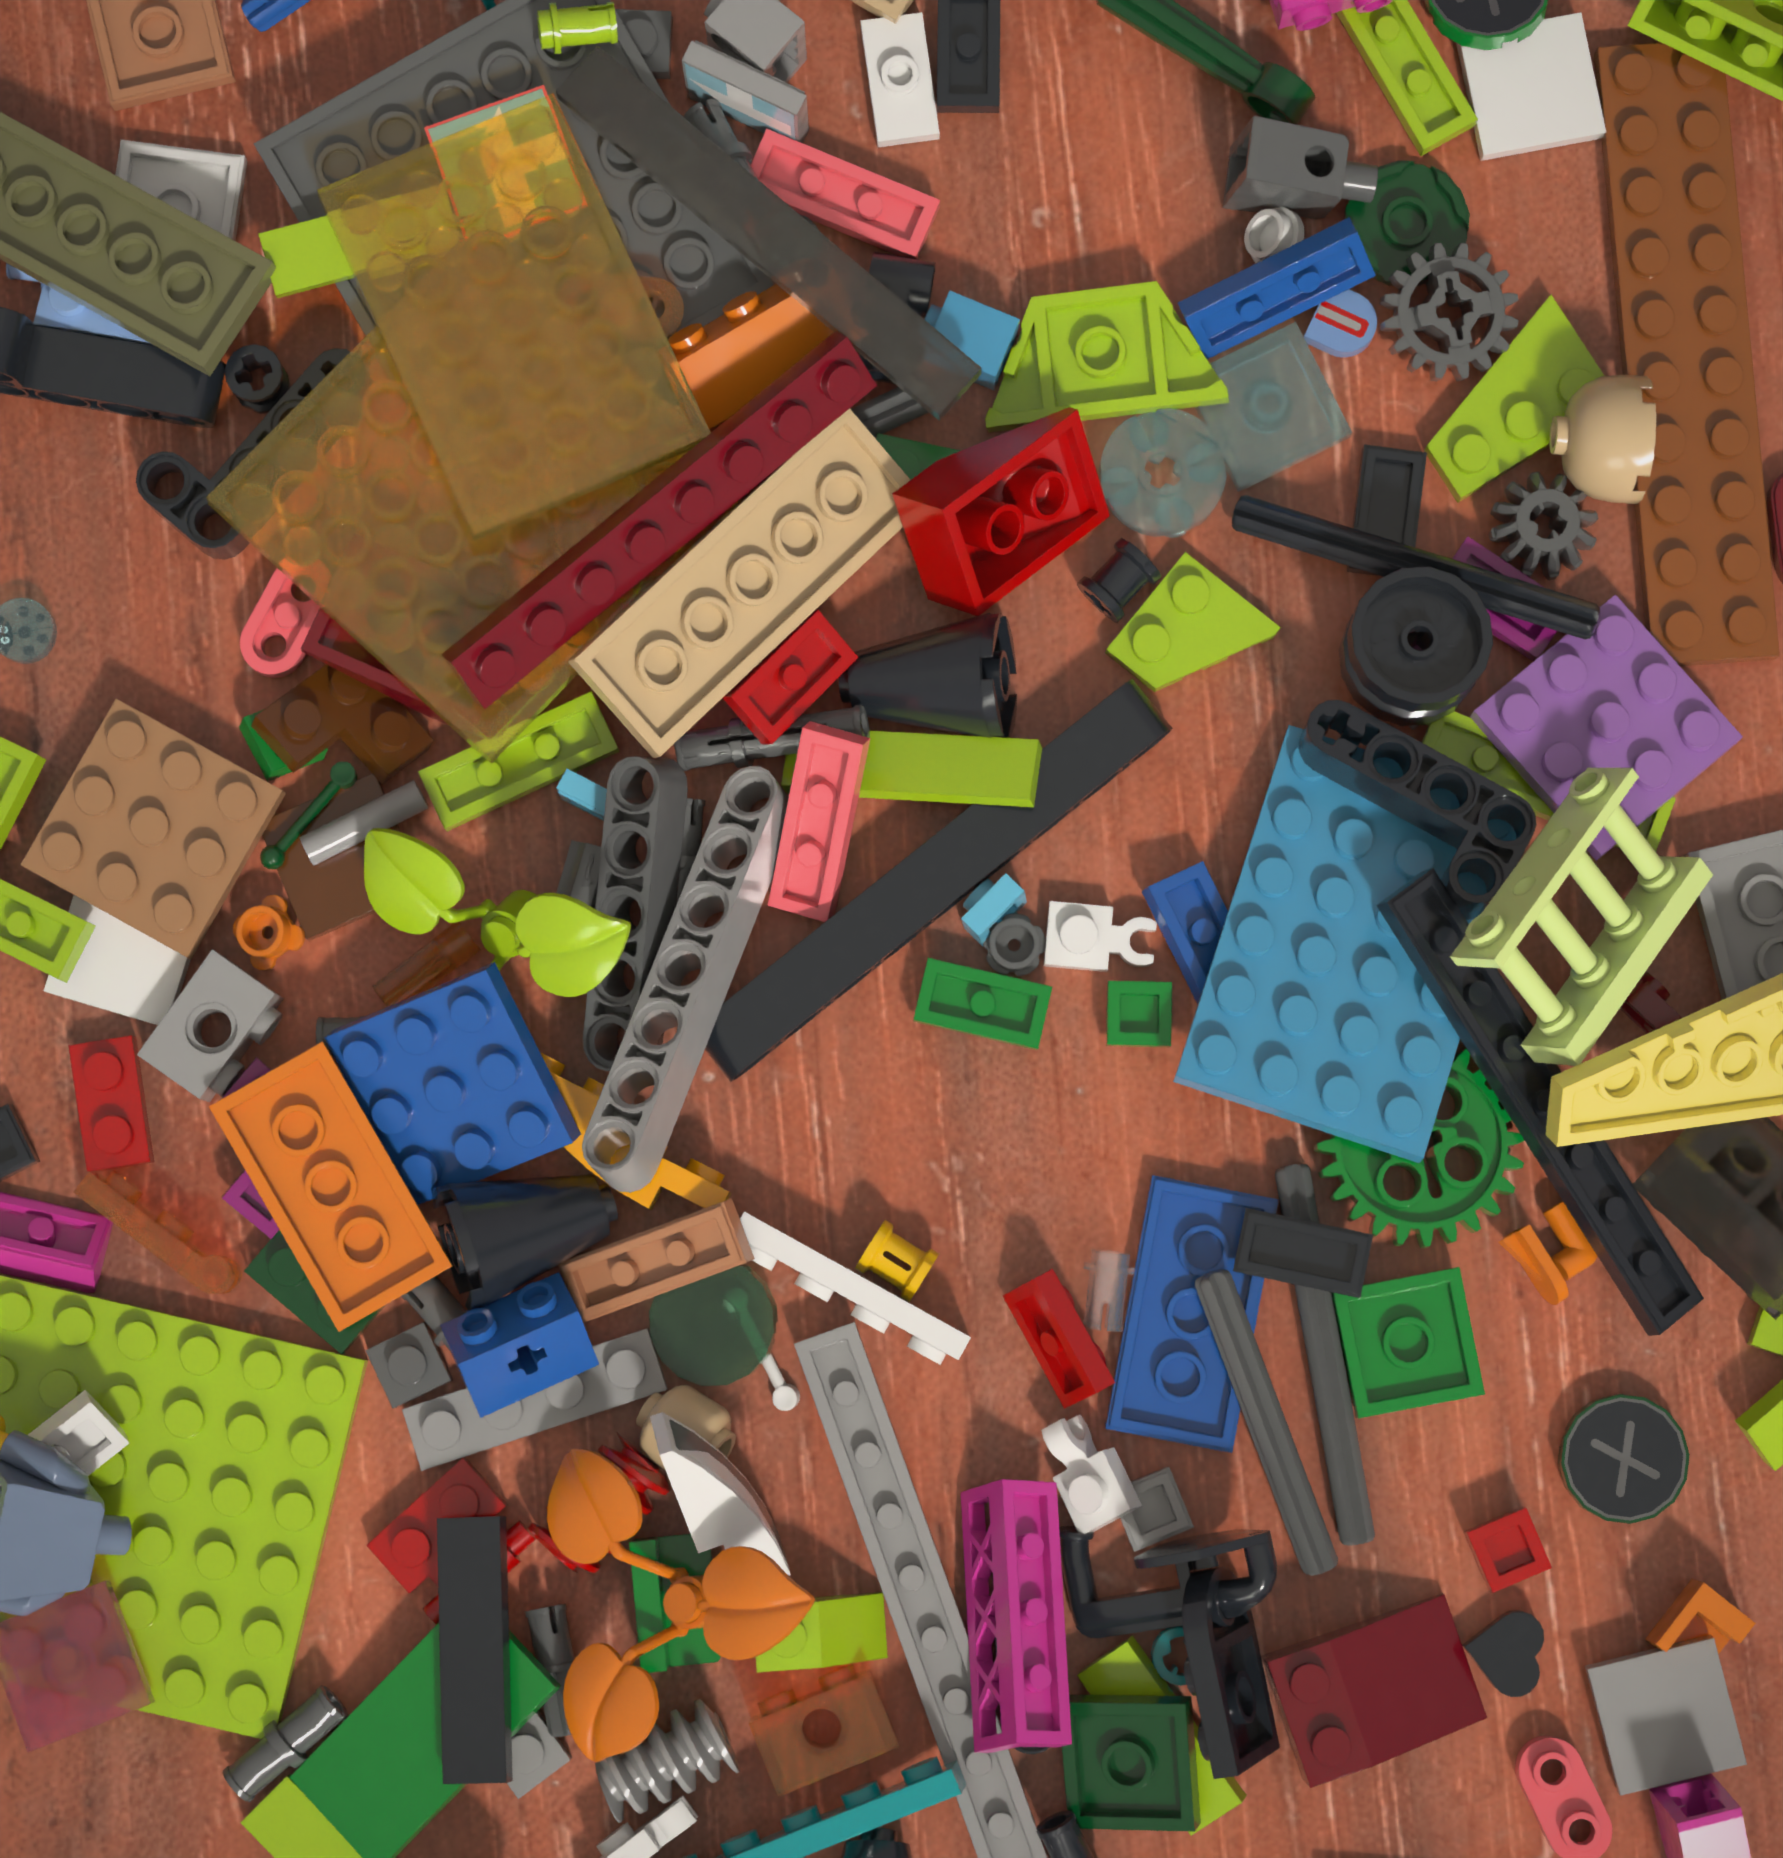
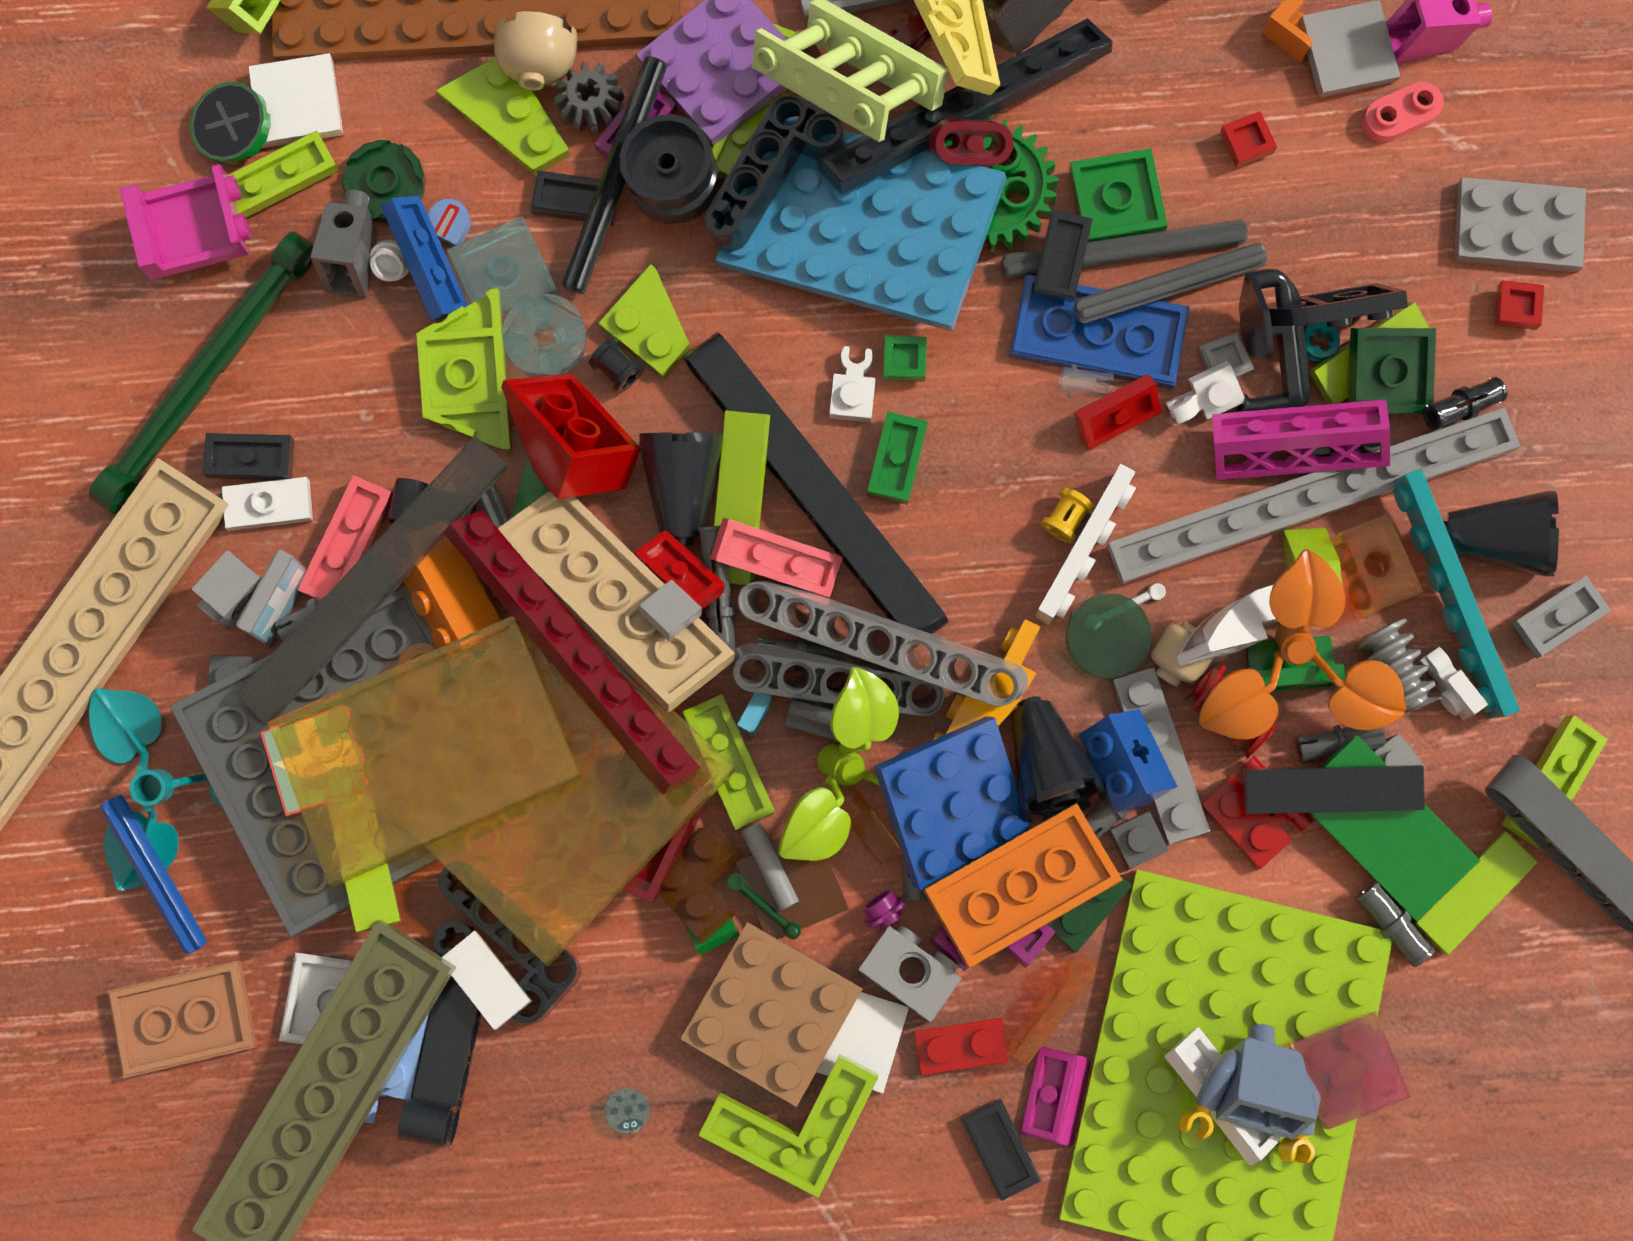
camera: 90 degrees left, 5 degrees down
orange plate [233,895,305,971] -> none
coral plate [240,556,334,678] -> none
lime pin [537,2,618,54] -> none
nougat tile [559,1198,755,1323] -> none
dark azure brick [918,290,1020,391] -> none
medium azure plate [961,873,1027,947] -> none
dark grey plate [983,913,1046,976] -> none
blue plate [1142,861,1228,1005] -> none
dark red slope [1261,1593,1487,1788] -> none
dark grey gear [1379,243,1519,382] -> none
black tile [1462,1610,1544,1697] -> none
orange piece [1498,1201,1597,1305] -> none
black tile [1558,1394,1690,1524] -> none
none -> white tile [442,931,531,1030]
none -> light grey tile [639,579,702,641]
none -> magenta plate [862,890,906,929]
none -> dark red plate [929,119,1013,166]

